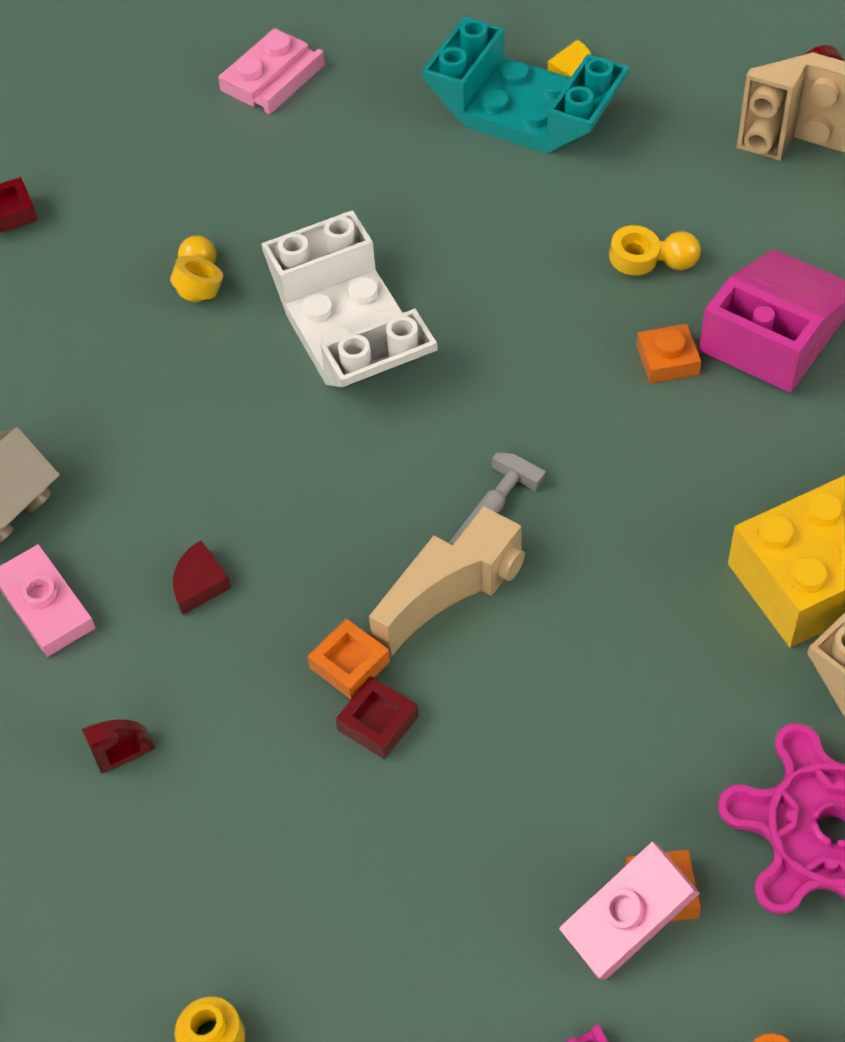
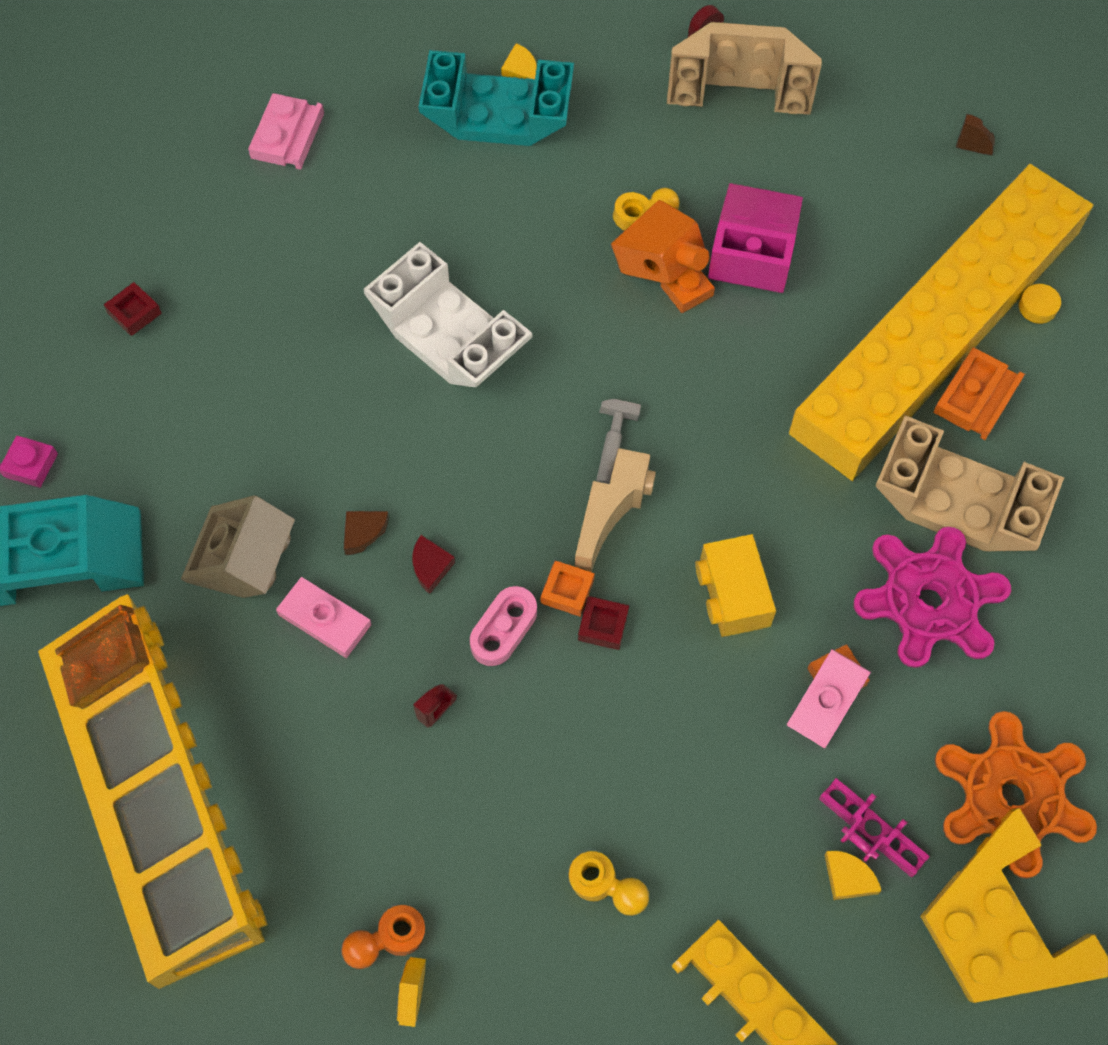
camera: 25 degrees left, 10 degrees up
yellow plate [170,235,223,302] -> none
none -> reddish brown tile [344,511,389,555]
none -> bright pink plate [470,586,537,666]
none -> orange torso [611,200,709,284]
none -> yellow brick [695,534,776,637]

